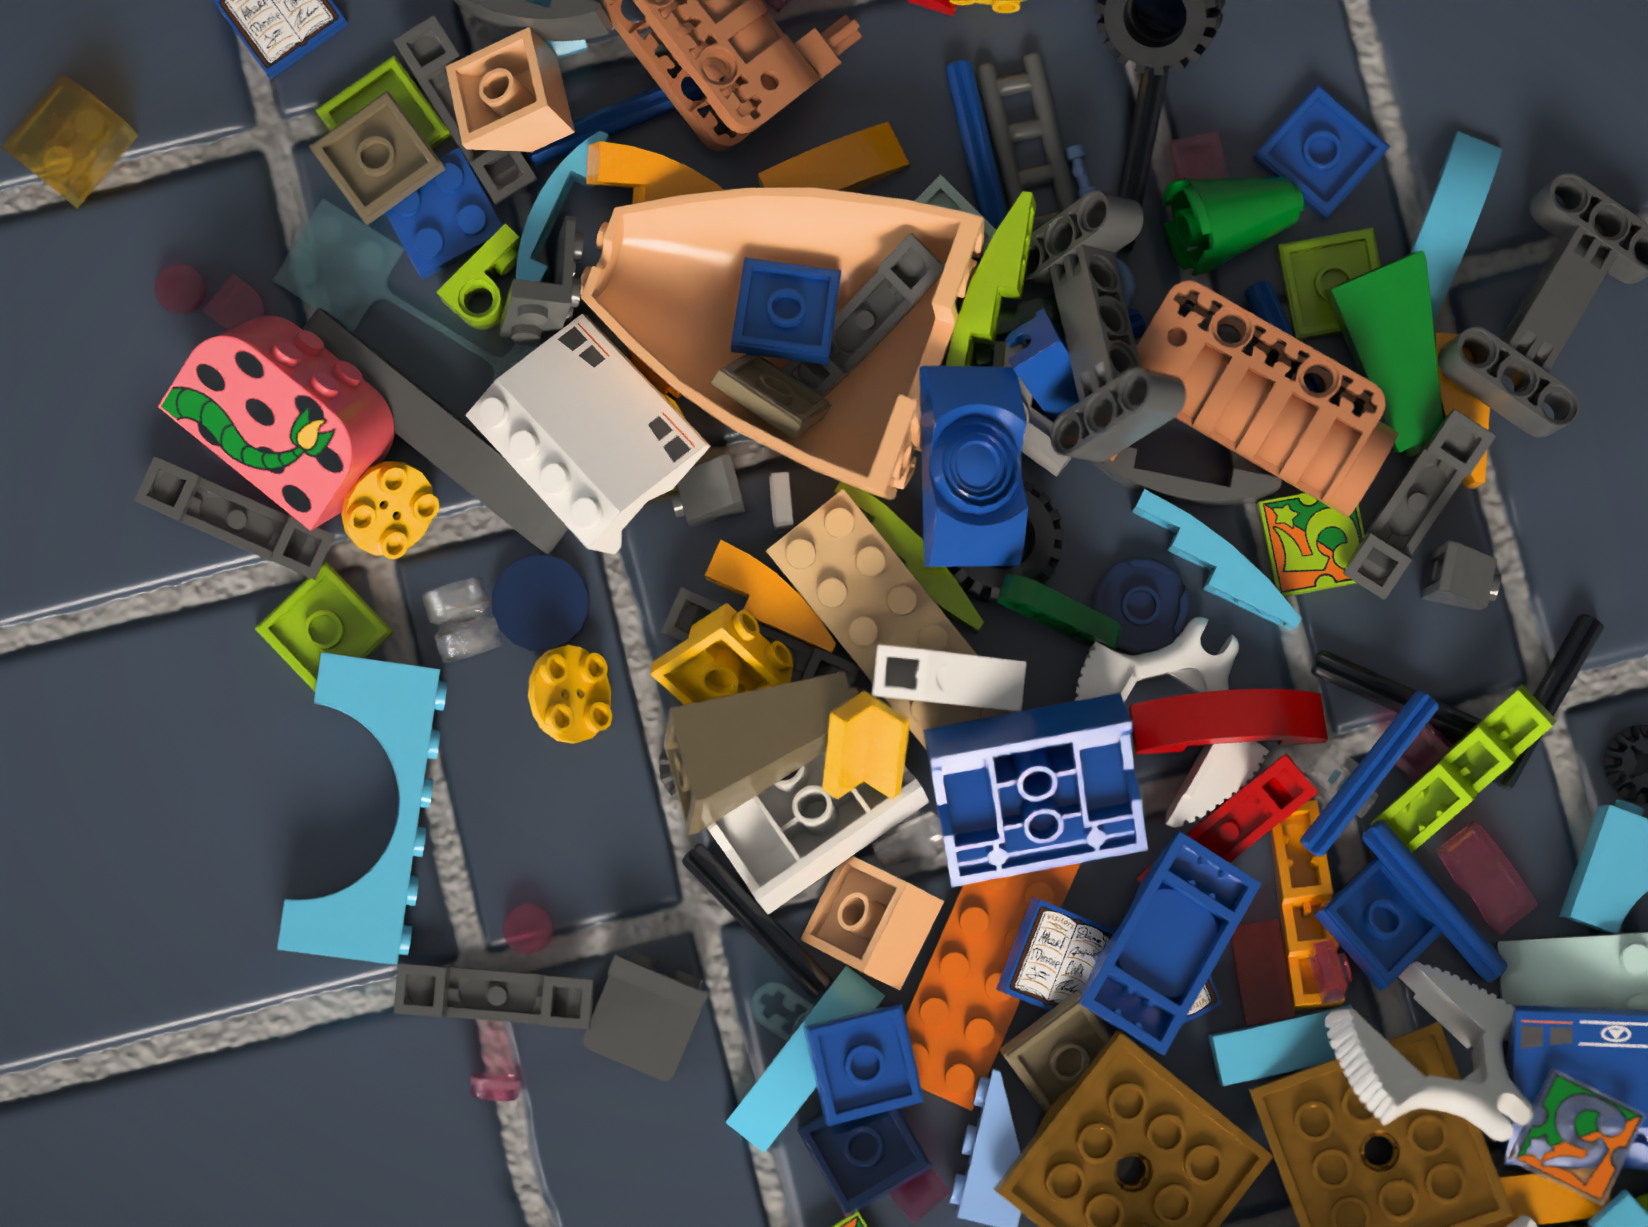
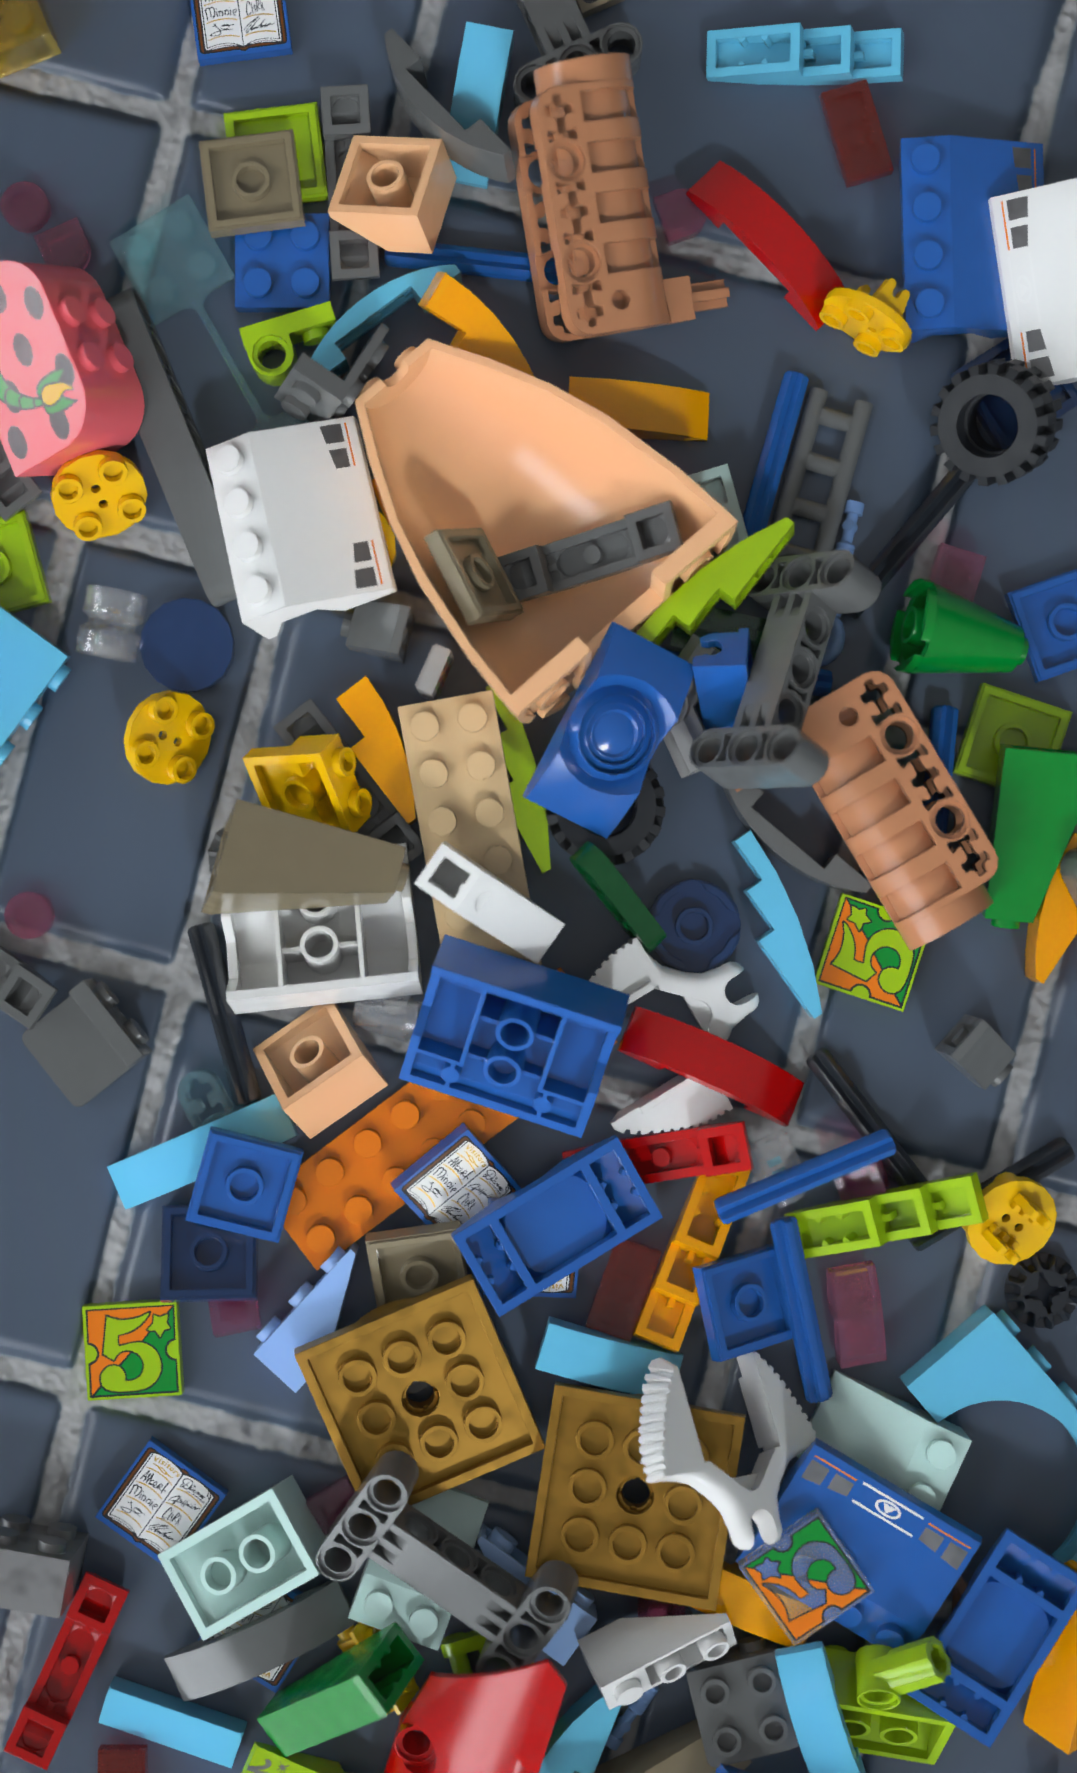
camera: 30 degrees right, 5 degrees up
blue tile [731,257,841,365] -> none
yellow panel [822,691,910,799] -> none
clear pink plate [1308,939,1352,1004] -> none
dark grey slope [1343,408,1496,600] -> none
none -> yellow plate [962,1172,1057,1266]

